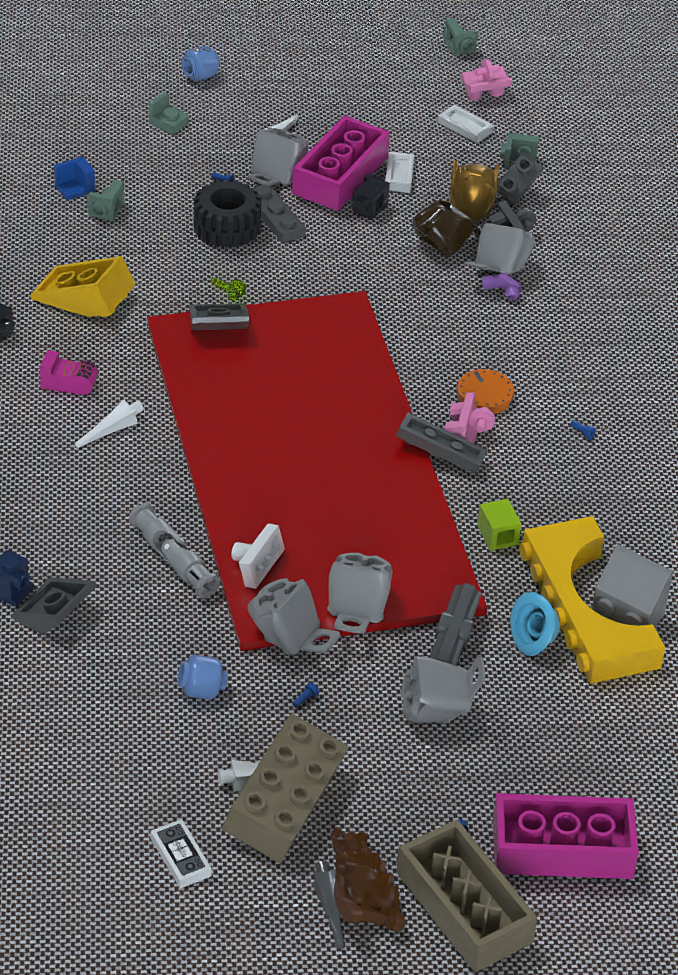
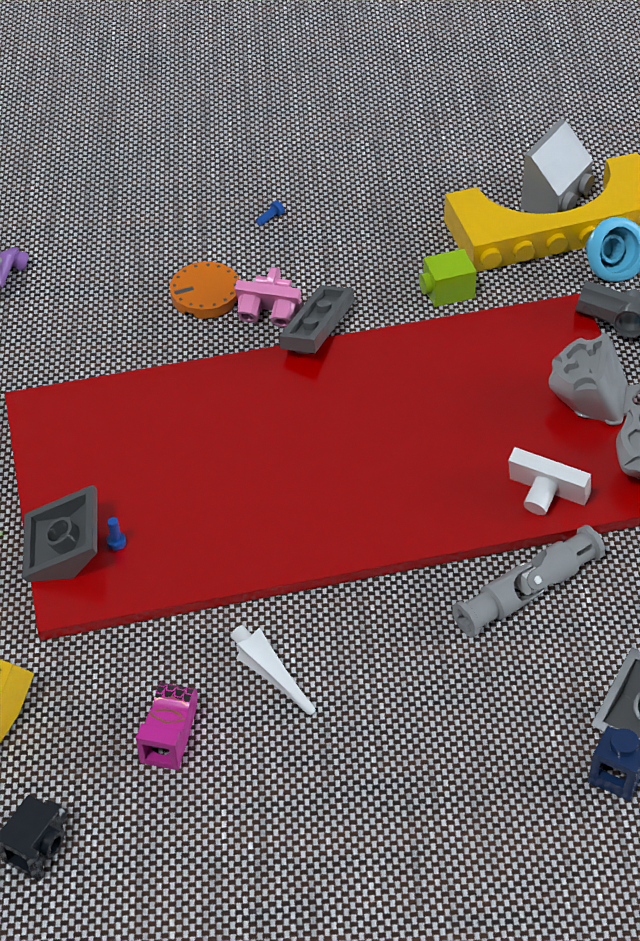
camera: 85 degrees left, 5 degrees up
none -> blue piece [107,517,126,551]

